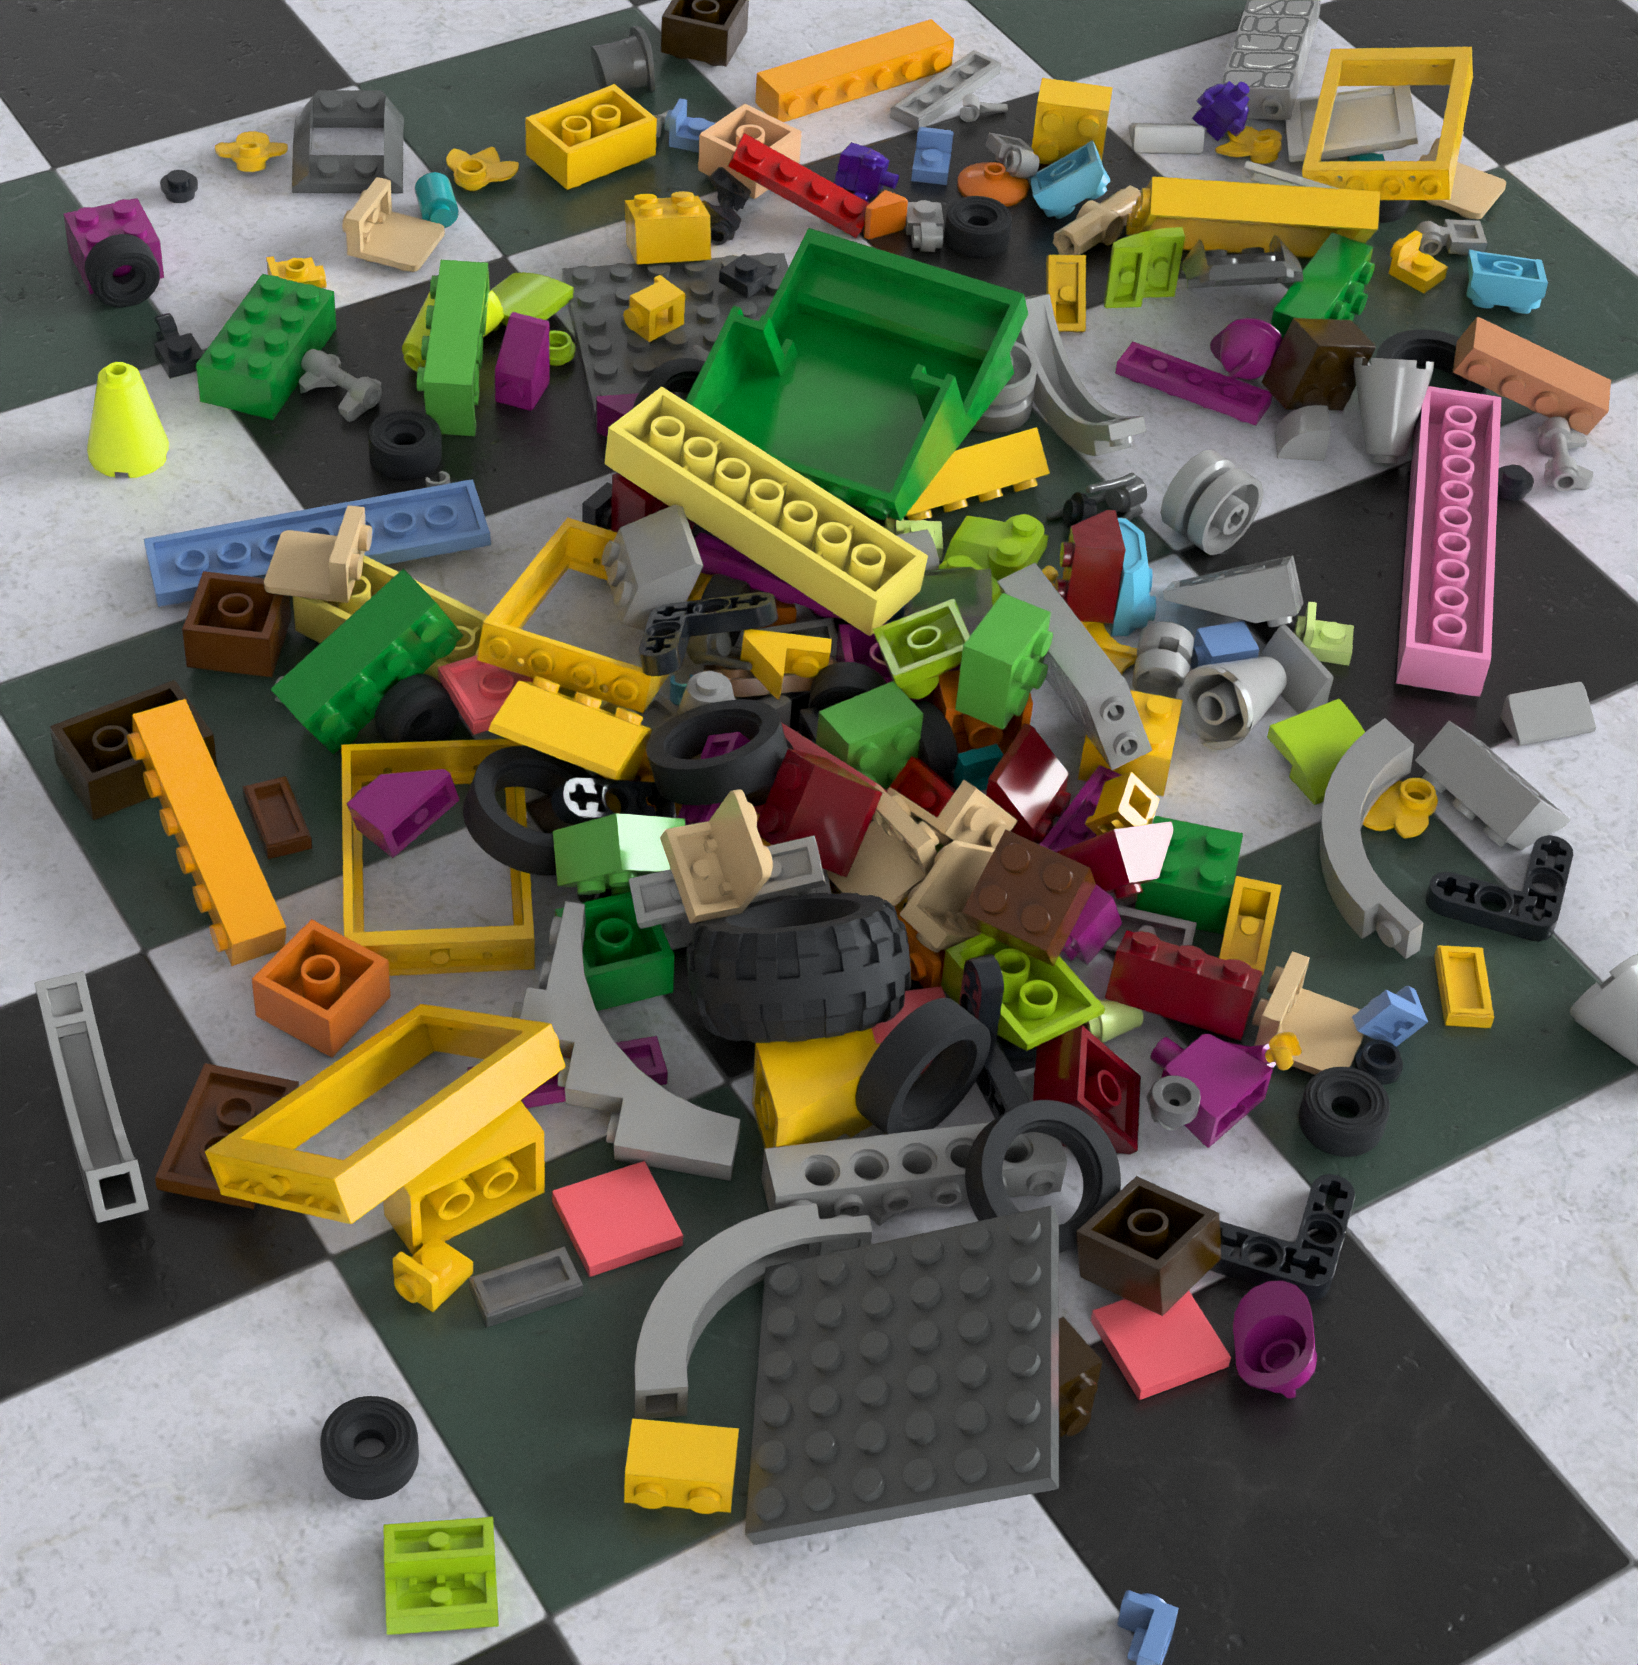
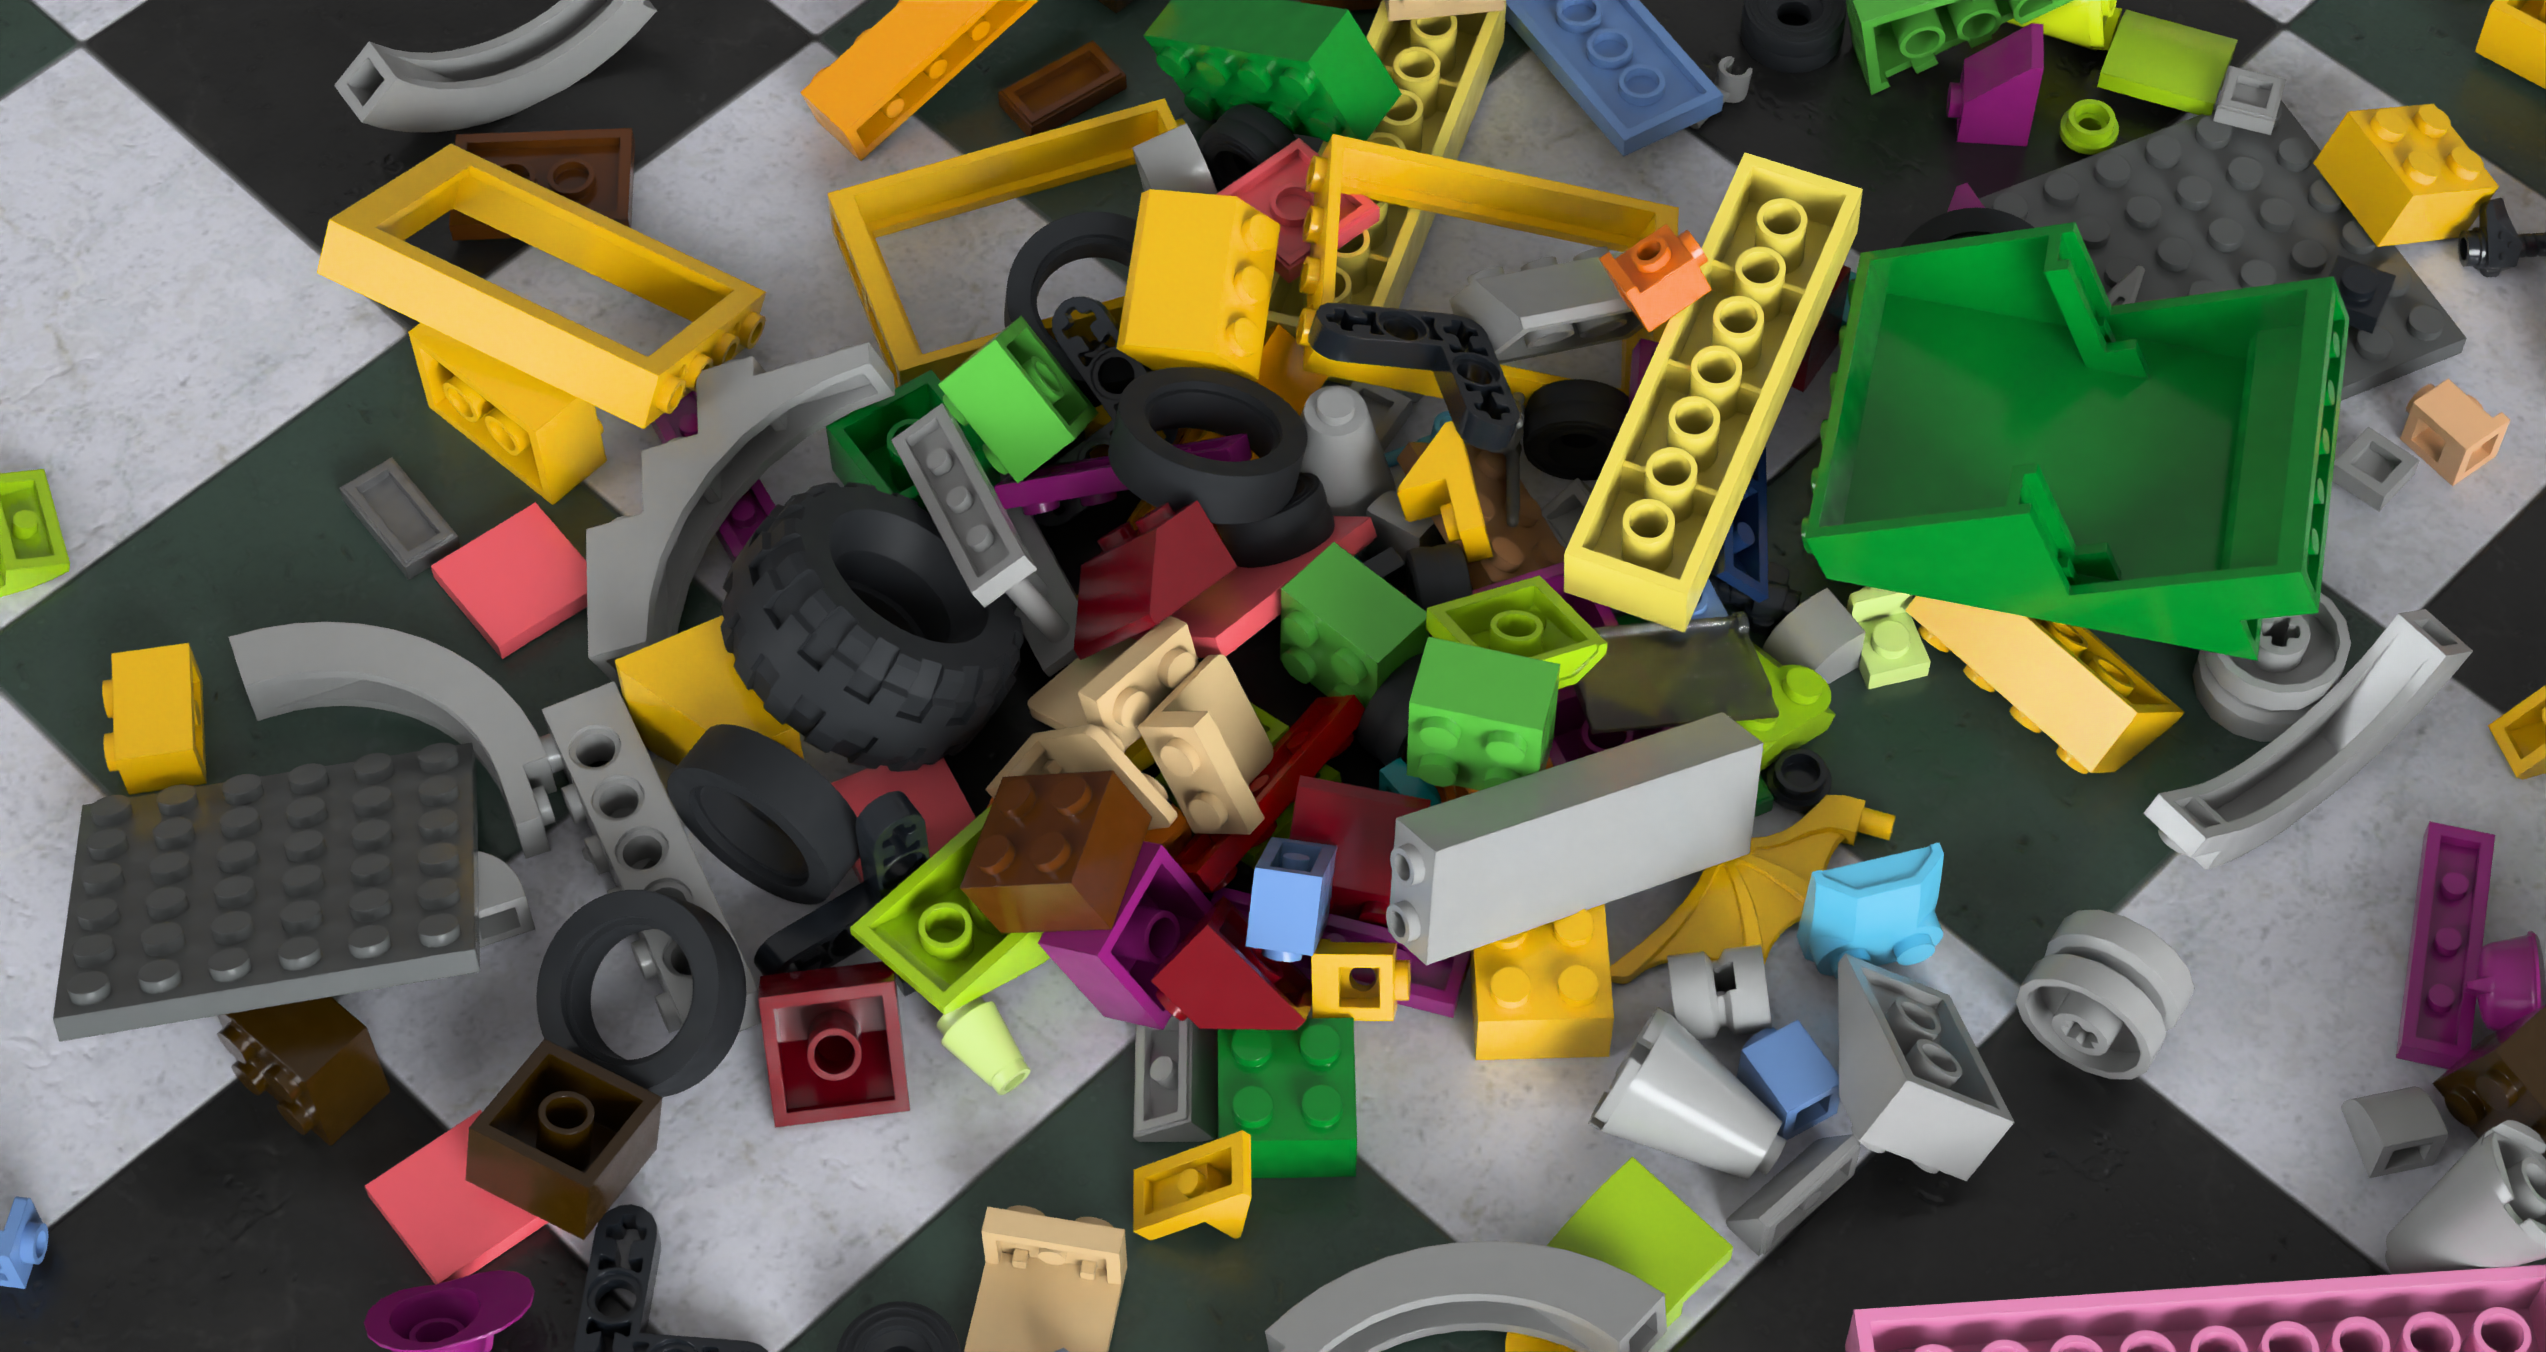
camera: 80 degrees right, 10 degrees up
orange brick [252,919,391,1058] -> none
black tyre [320,1396,419,1500] -> none
magenta slope [346,769,460,858] -> none
yellow bracket [393,1235,473,1312] -> none
yellow brick [623,275,685,342] -> none
tan bracket [660,789,773,924] -> none
lime slope [943,514,1049,581] -> none
dark grey plant [1046,472,1147,521] -> none
dark red slope [1054,510,1126,624] -> none
black plate [1063,492,1097,530] -> none
dark red slope [1105,930,1263,1040] -> none
magenta torso [1146,1032,1302,1148] -> none
yellowish green bracket [1294,601,1354,666] -> none
none -> light grey brick [1132,123,1217,194]
none -> medium blue brick [1245,837,1337,962]
none -> orange brick [1599,224,1712,332]
none -> light grey tile [2213,66,2286,135]

